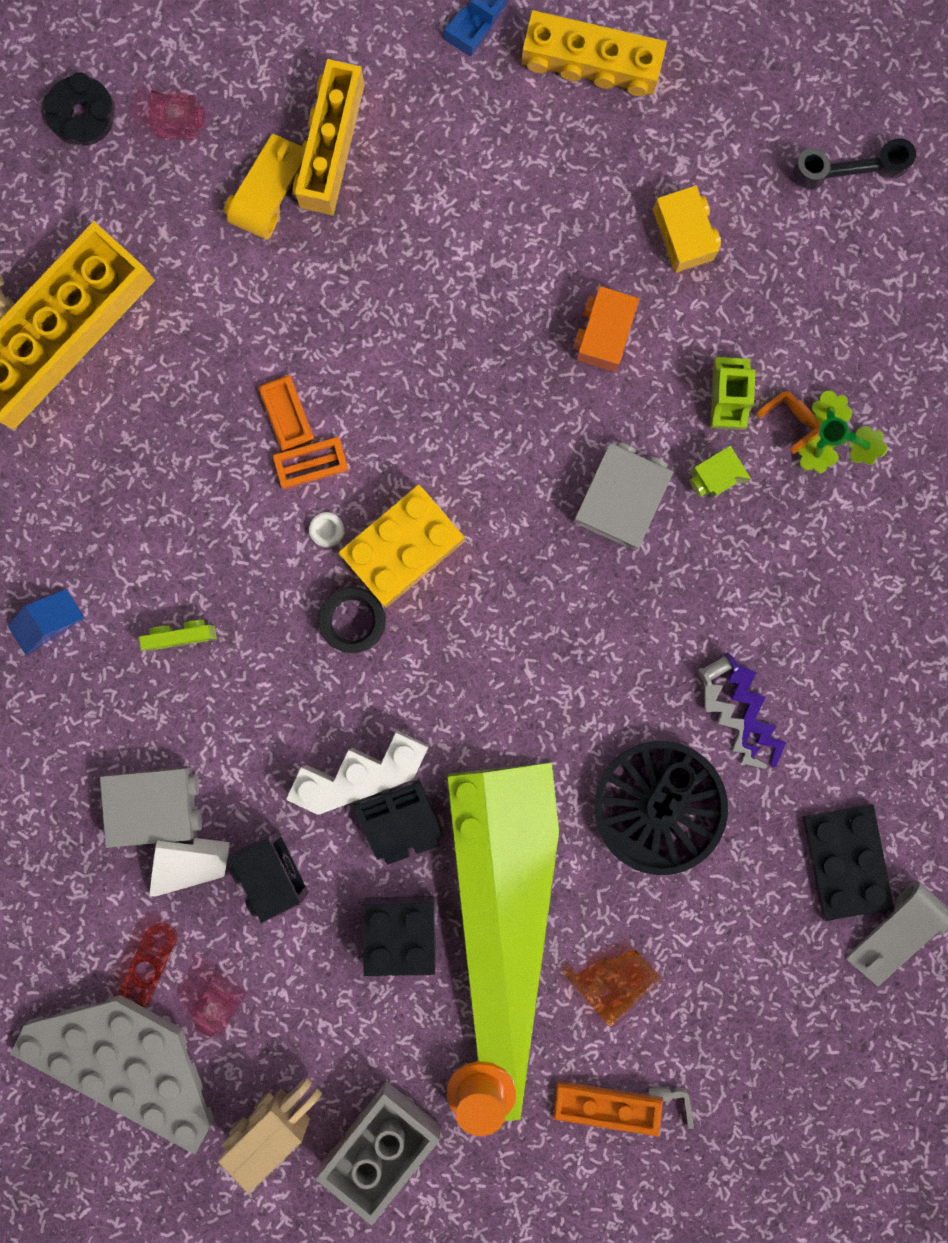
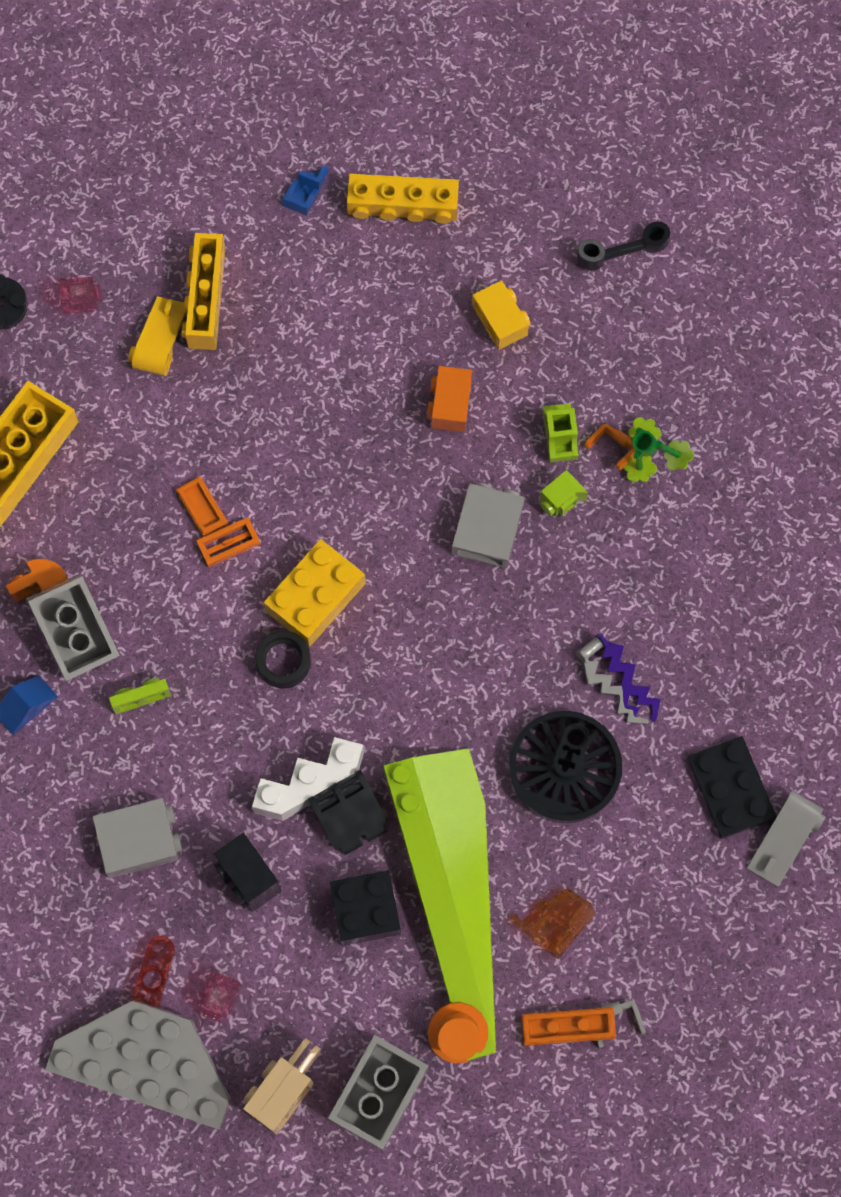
camera: 10 degrees left, 15 degrees down
white slope [149,838,230,897] -> none
white tile [309,512,345,548] -> none
none -> orange brick [6,559,68,603]
none -> light grey brick [26,574,120,681]

